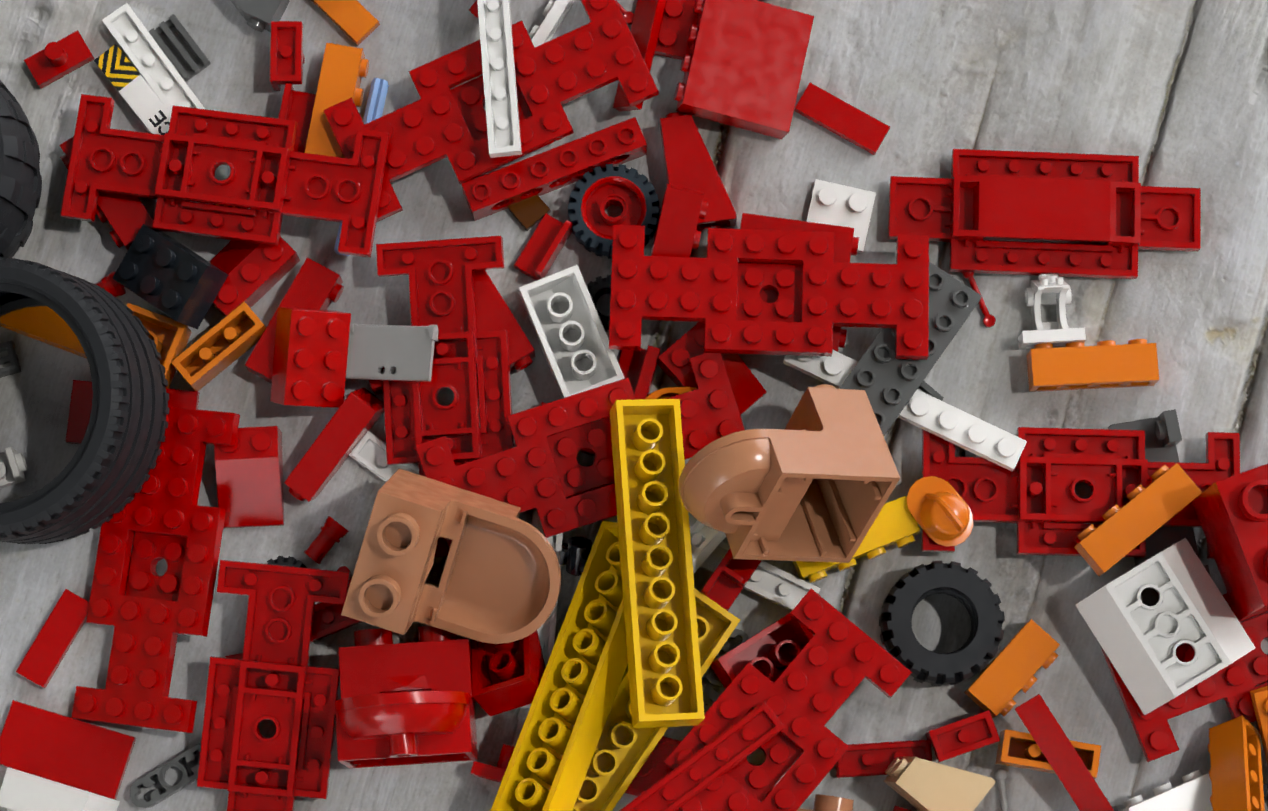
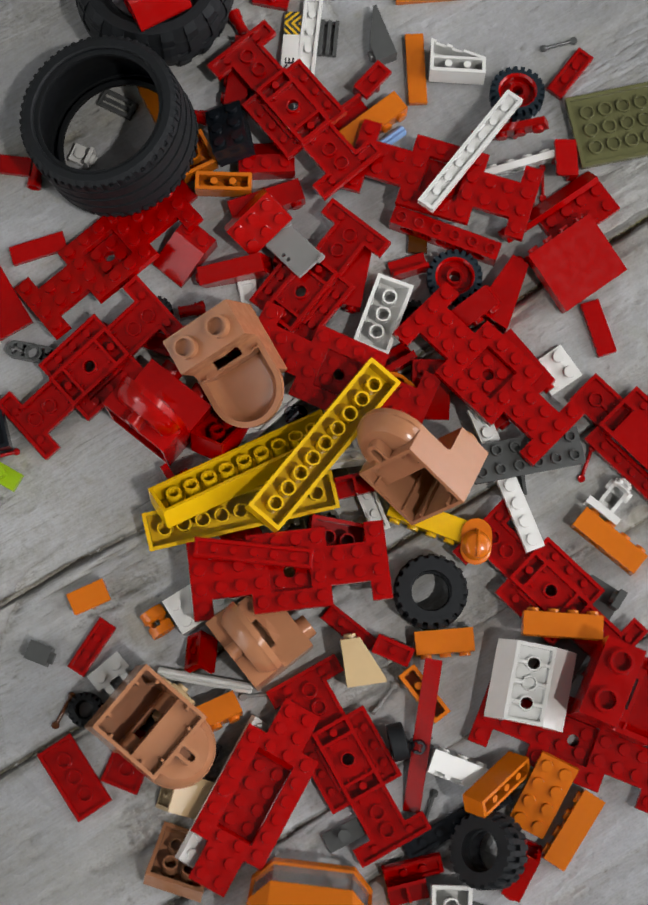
camera: 45 degrees right, 0 degrees up
none -> red pin [228,8,249,36]

